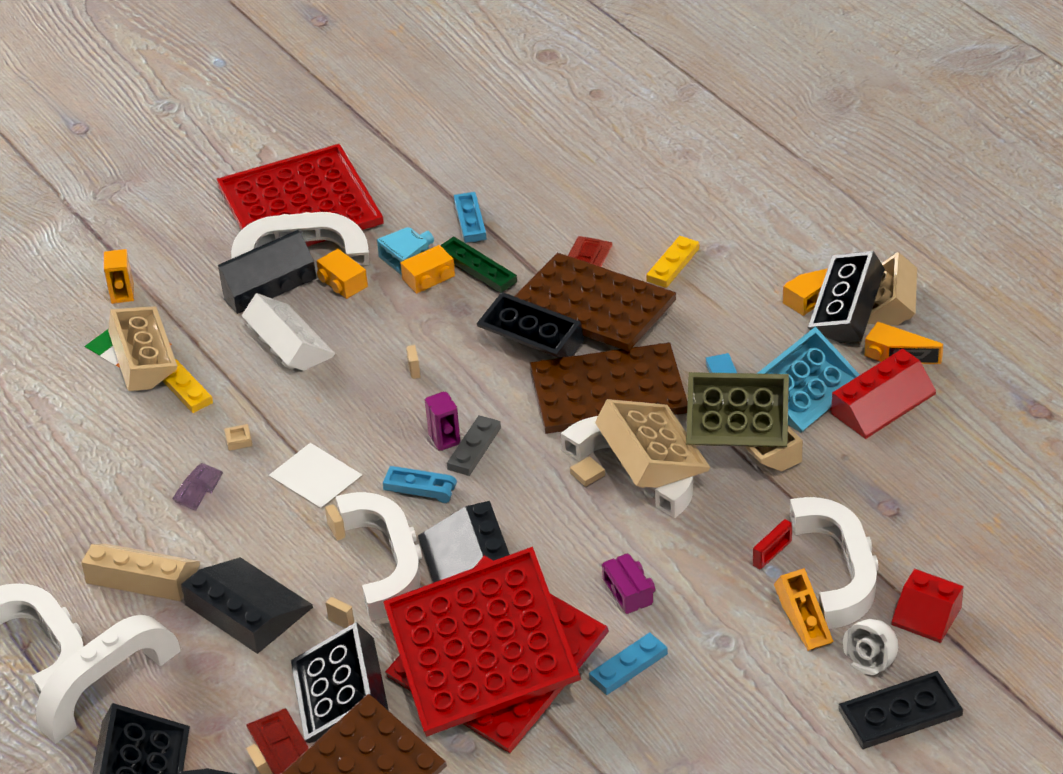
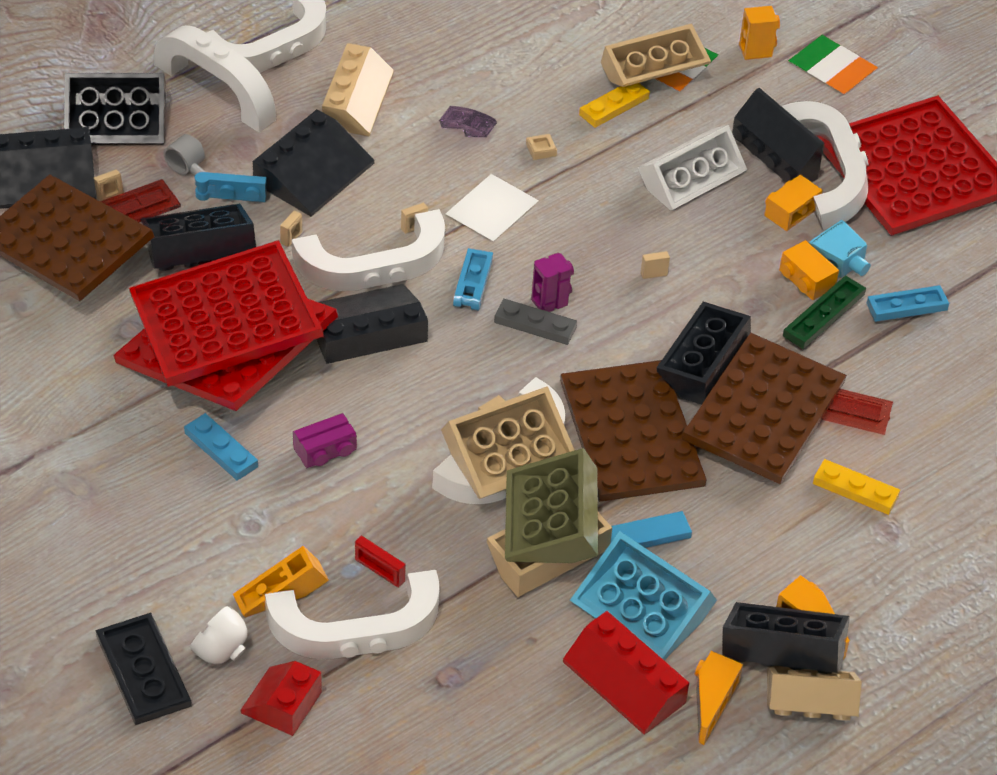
camera: 80 degrees right, 5 degrees up
none -> light grey piece [163,134,206,175]
none -> dark azure plate [195,172,267,202]
none -> sticker [788,35,878,94]

